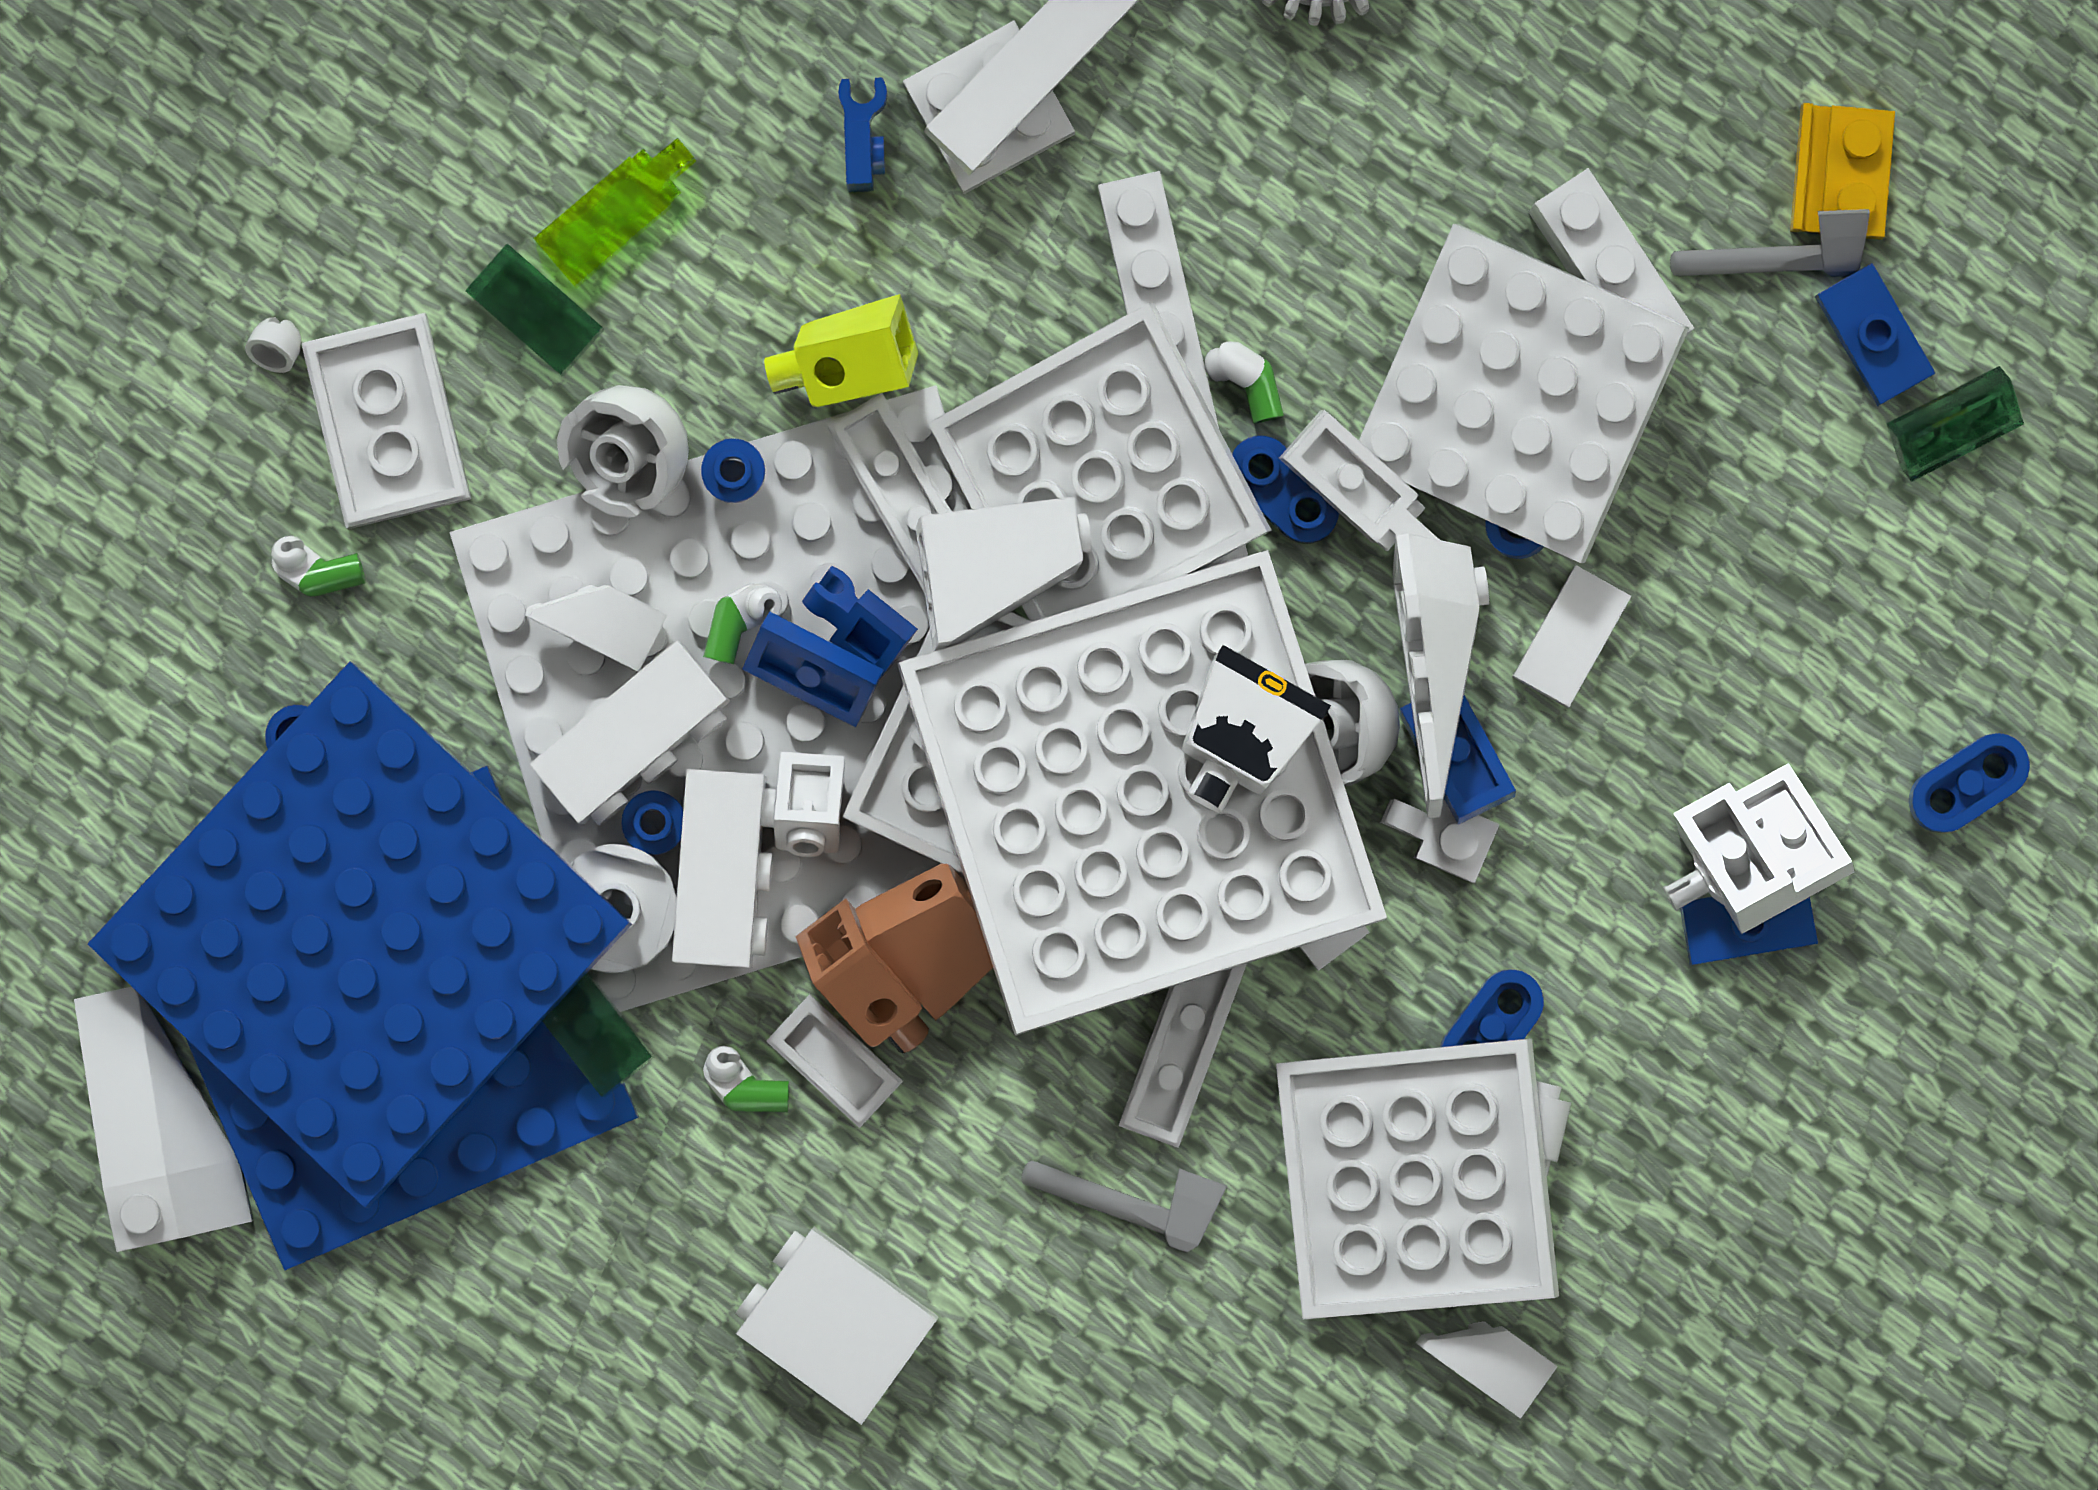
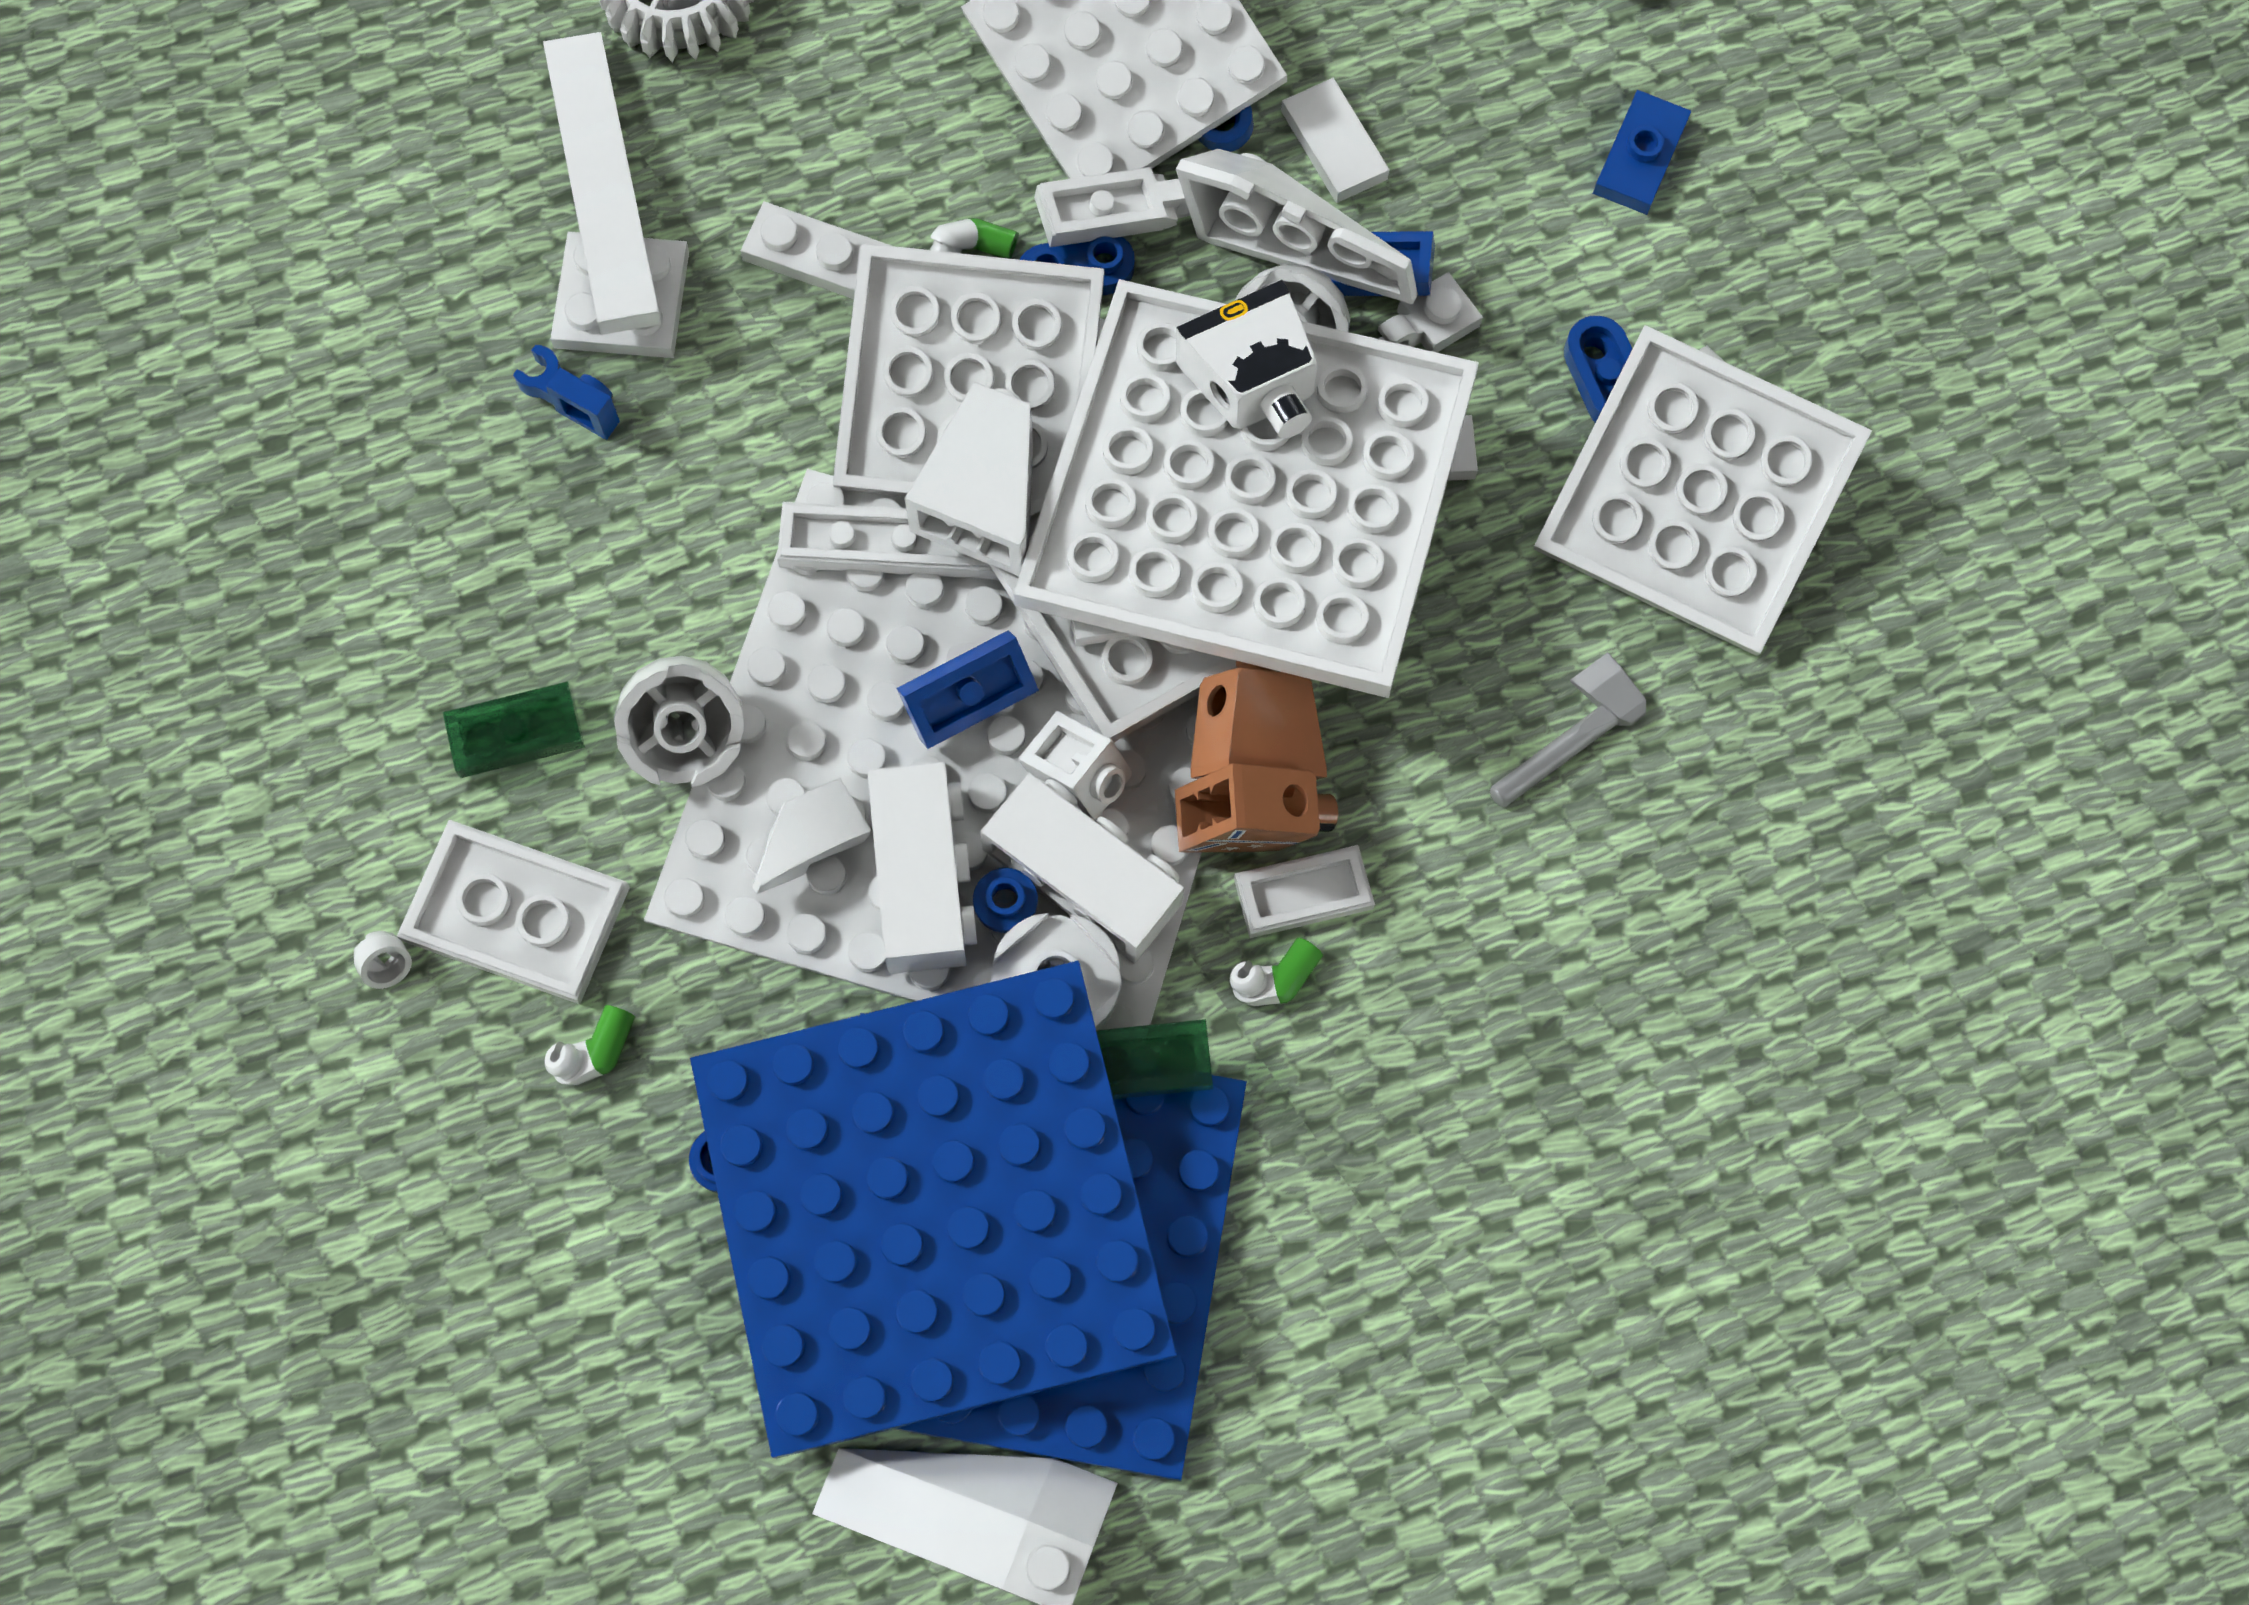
camera: 60 degrees left, 15 degrees down
clear neon green hinge [533,138,697,289] -> none
blue plate [701,438,765,503] -> none
arm [703,583,782,665] -> none
white brick [735,1226,938,1425] -> none
neon yellow torso [764,294,918,407] -> none
blue plate [802,566,918,679] -> none
white tile [1119,963,1247,1148] -> none
white slope [1415,1321,1558,1419] -> none
white plate [1663,763,1854,934] -> none

